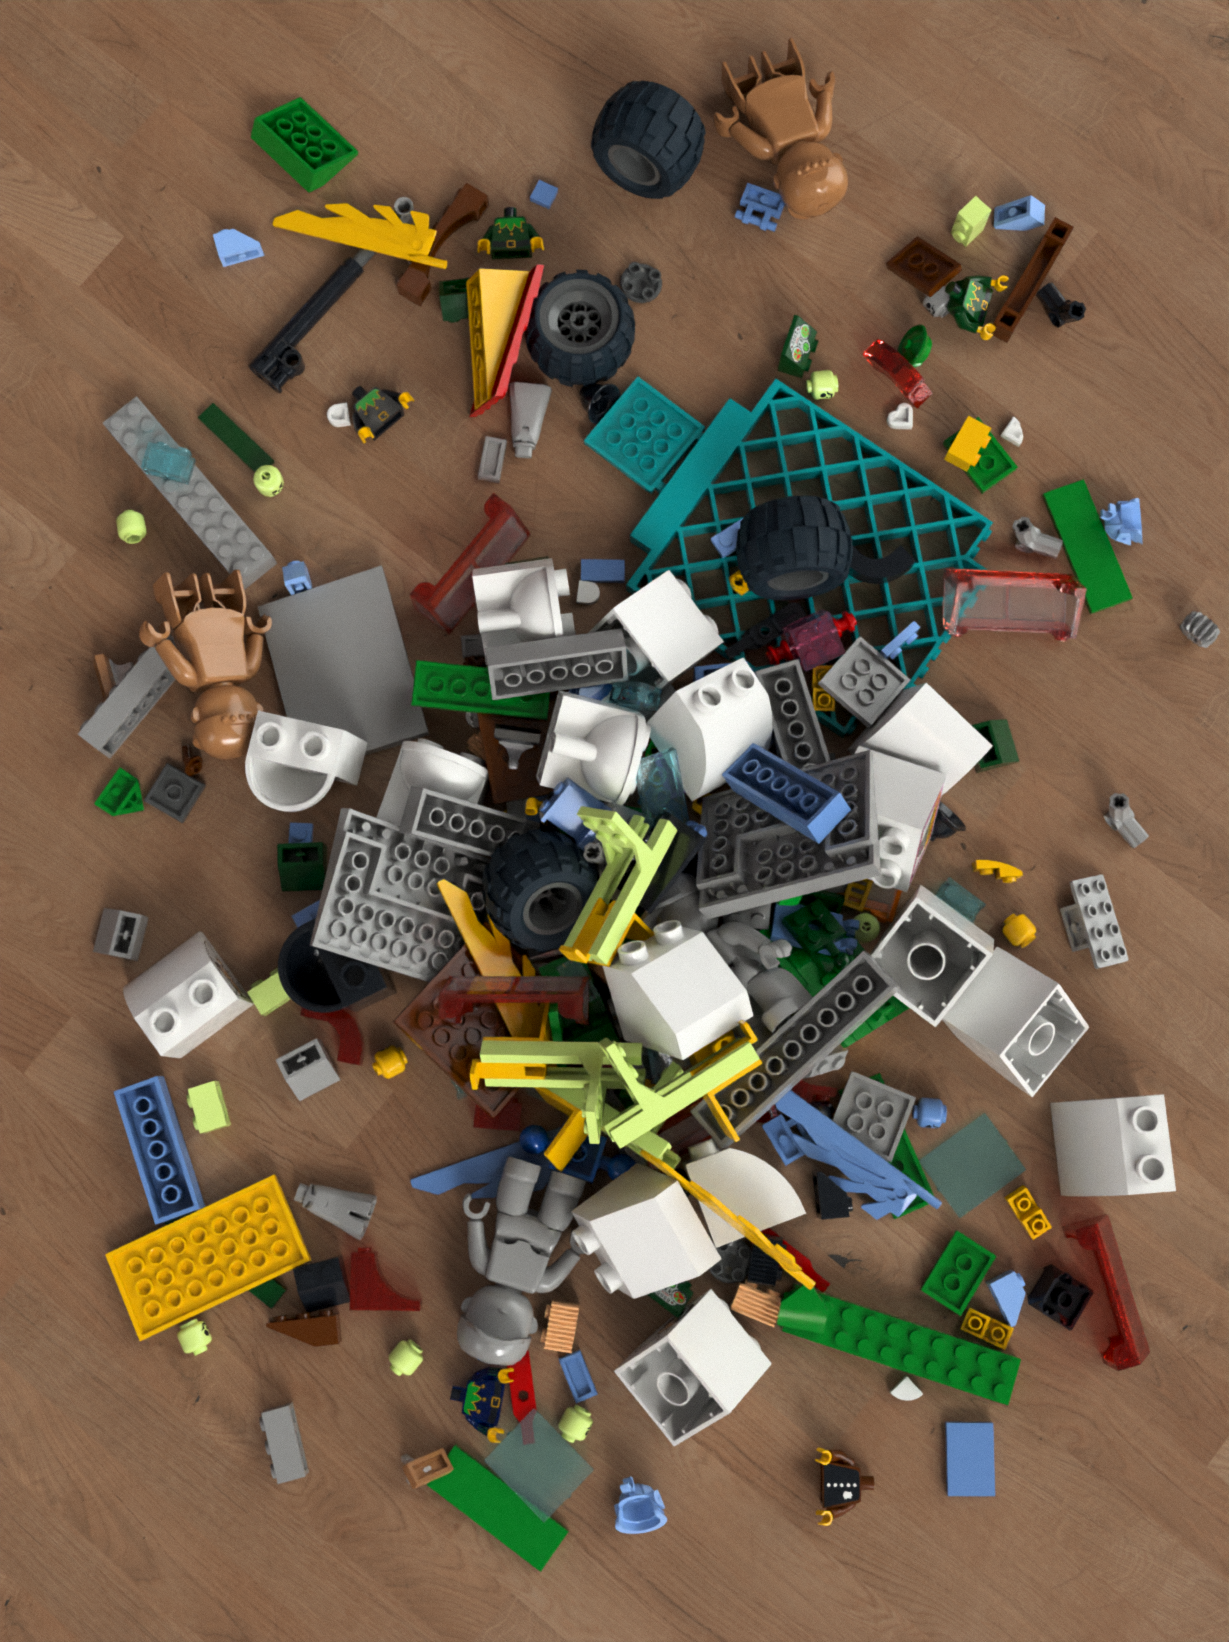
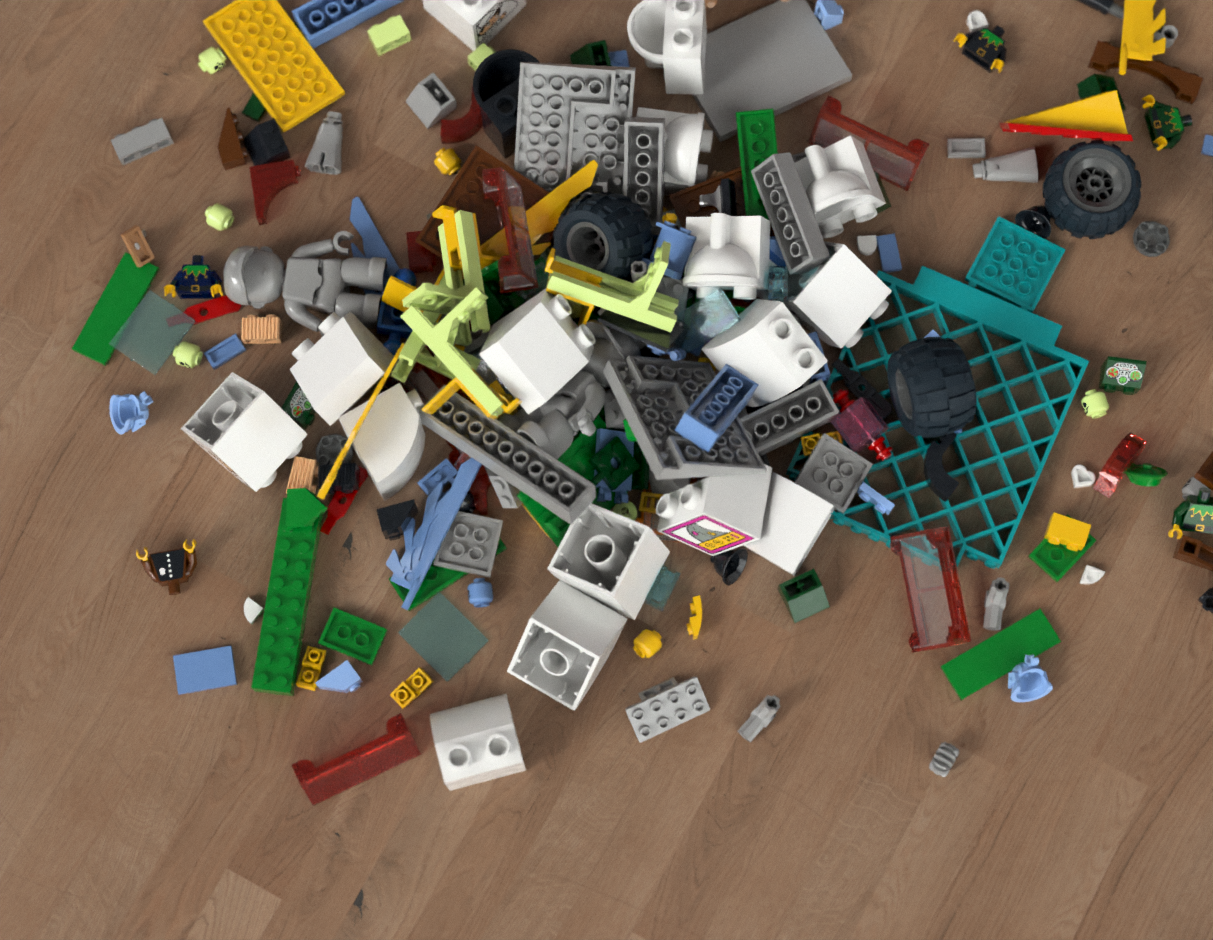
camera: 80 degrees right, 5 degrees down
black slope [1027,1264,1094,1331] -> none

